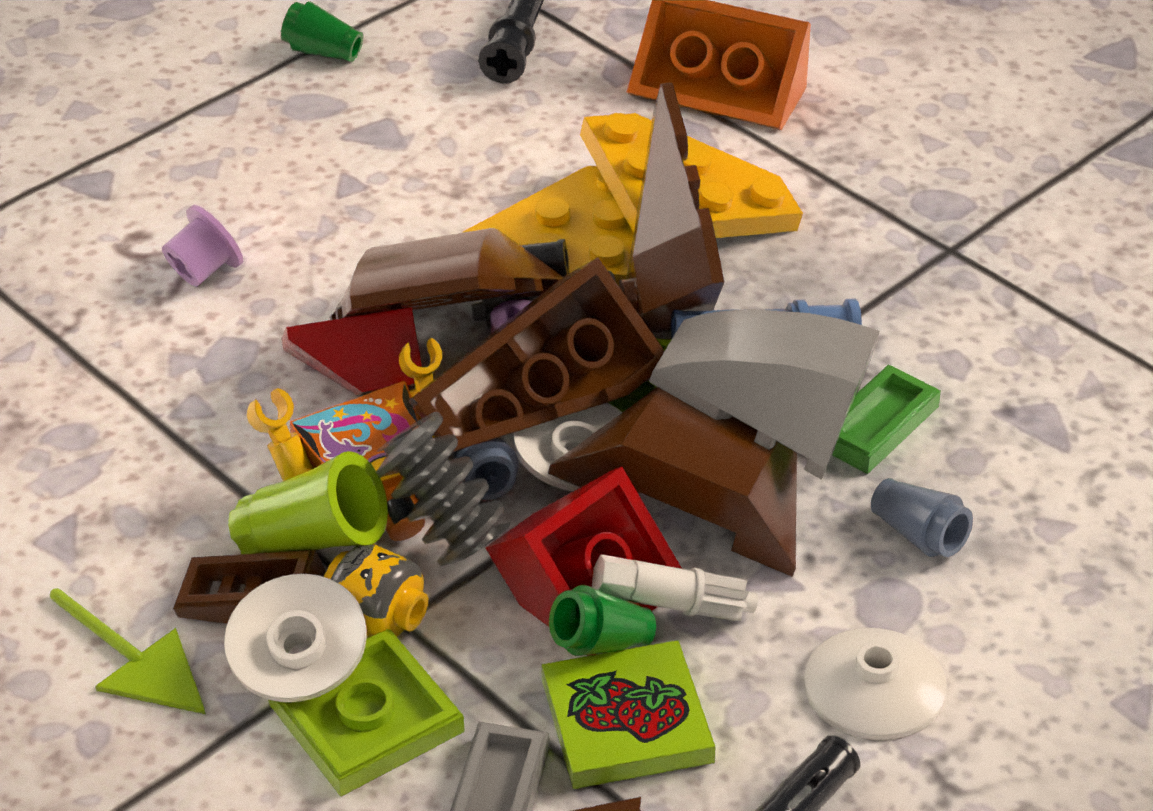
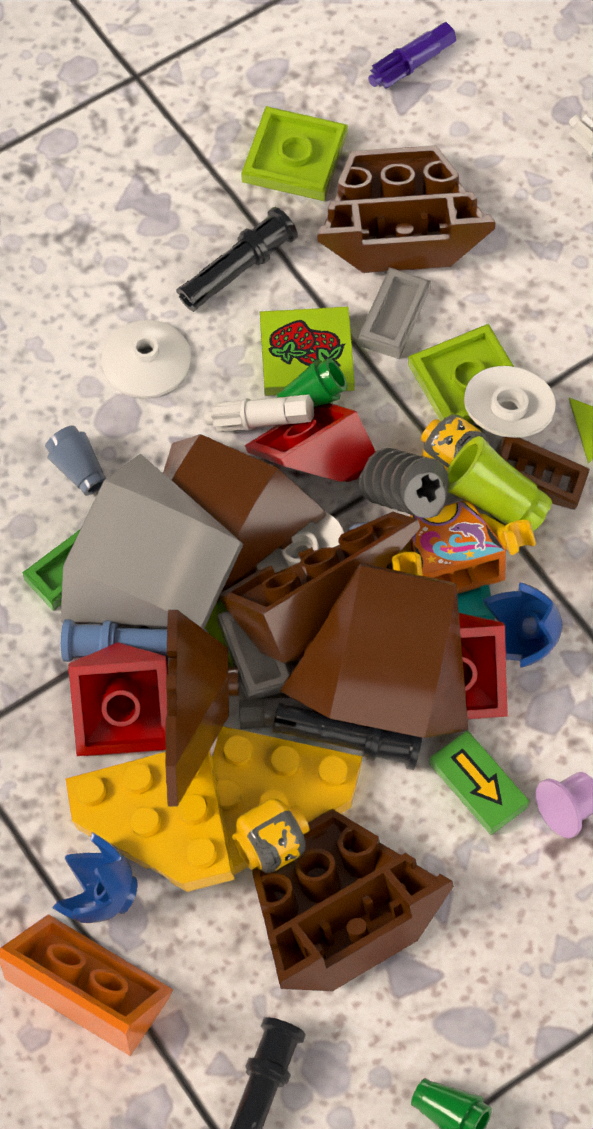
camera: 170 degrees left, 20 degrees up
none -> blue piece [52,832,138,923]
none -> red slope [68,642,168,756]
none -> yellow head [232,799,310,873]
none -> reddish brown wedge [251,809,454,991]
none -> bright green tile [429,730,530,835]
none -> blue piece [483,582,563,668]

